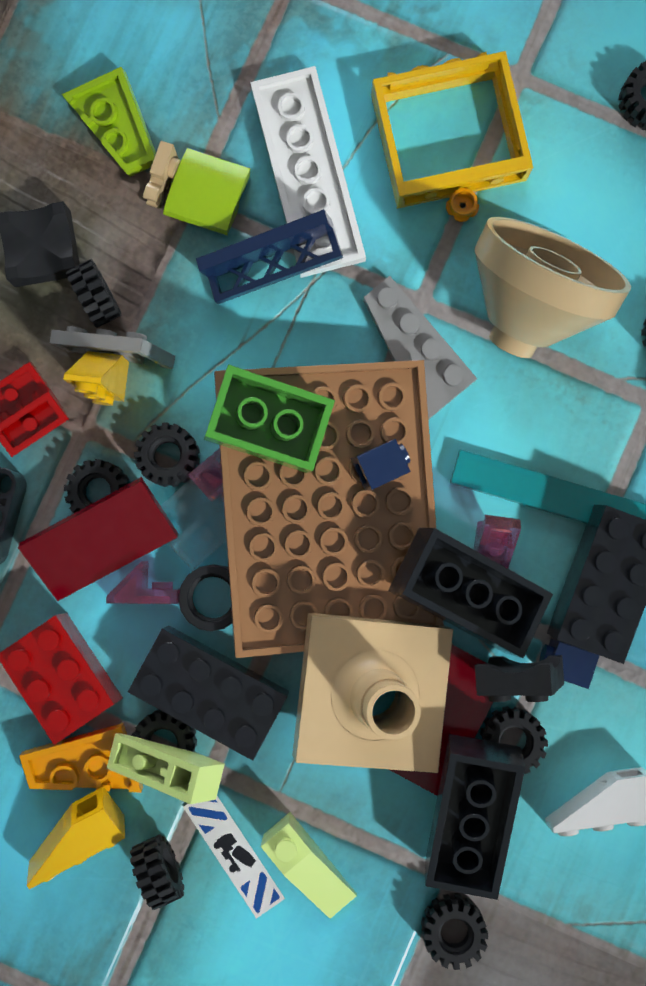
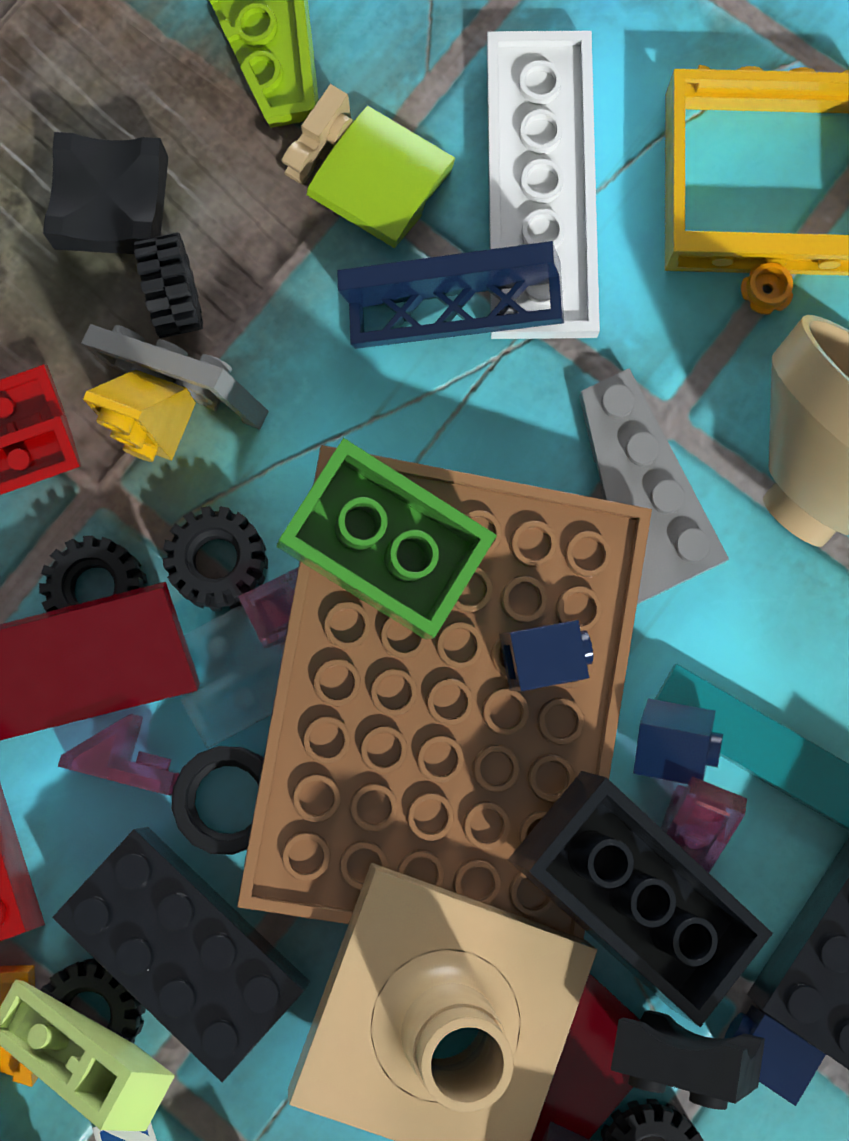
camera: 15 degrees right, 5 degrees down
none -> dark blue brick [633,698,723,787]

